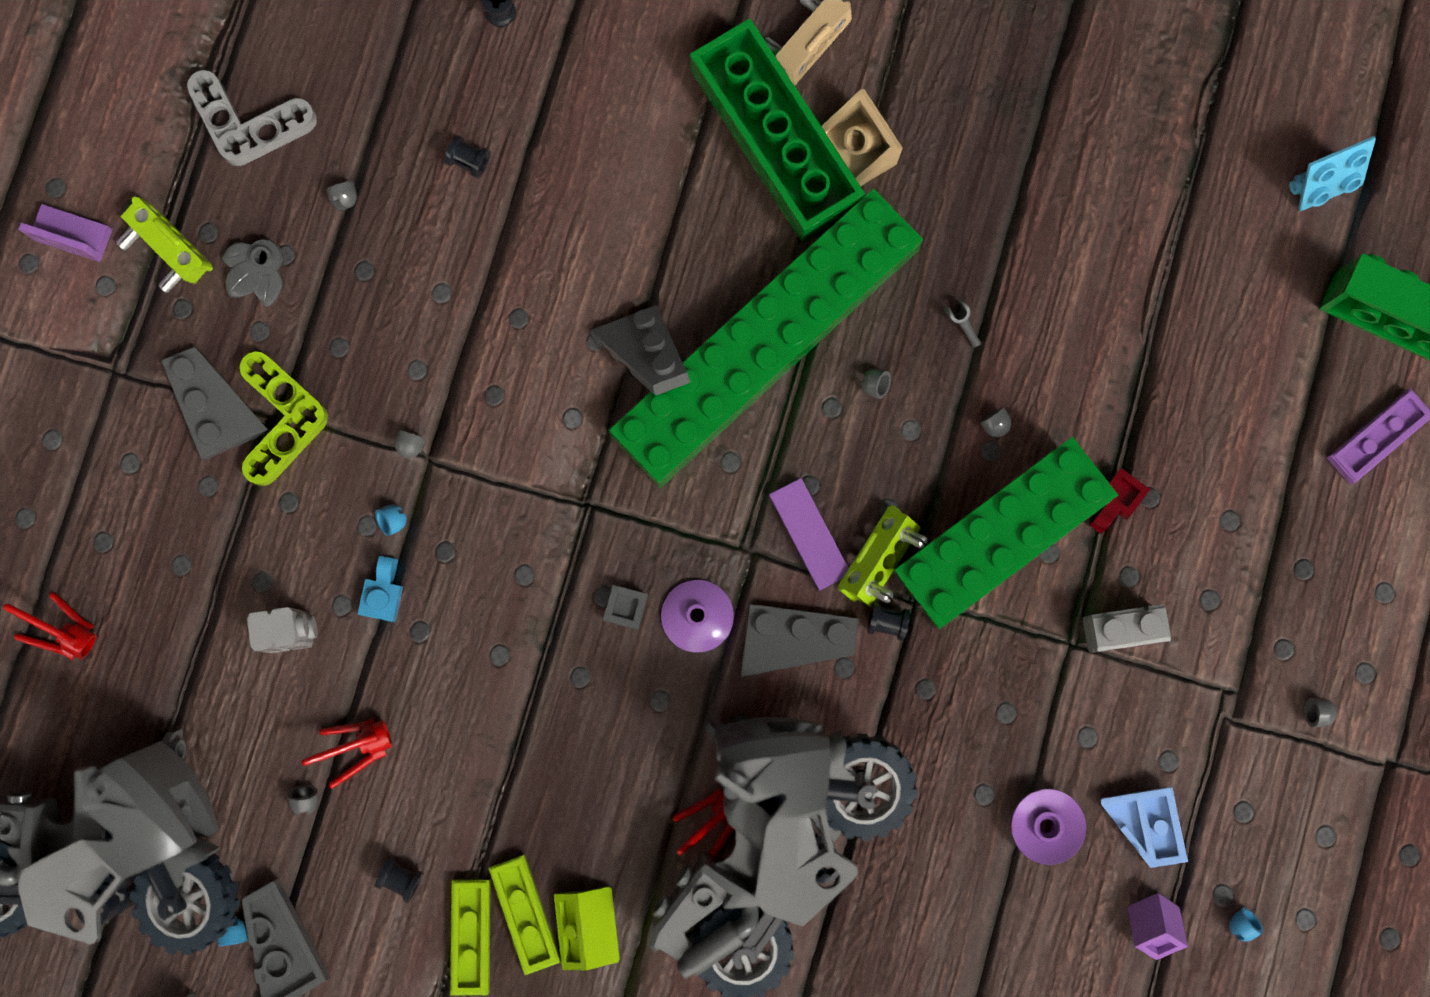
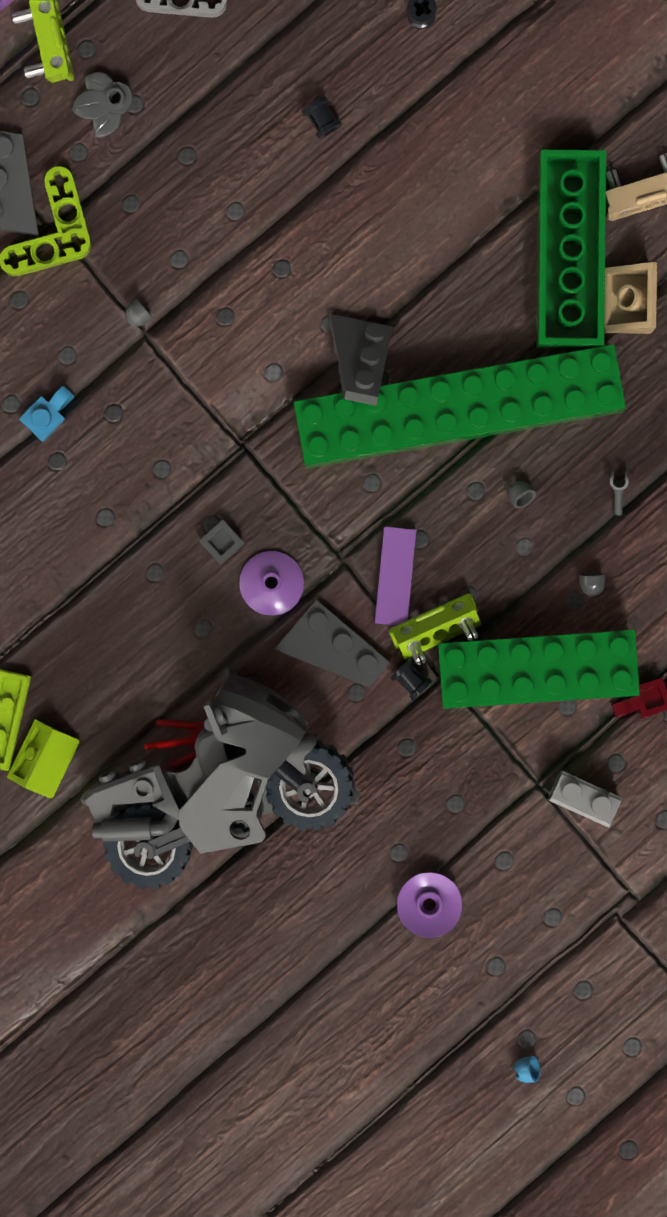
camera: 35 degrees right, 5 degrees up
dark grey hinge [326,182,357,211] -> none
dark azure hinge [375,504,407,536] -> none
light blue wing [1100,786,1188,868] -> none
medium lavender panel [1128,893,1188,960] -> none

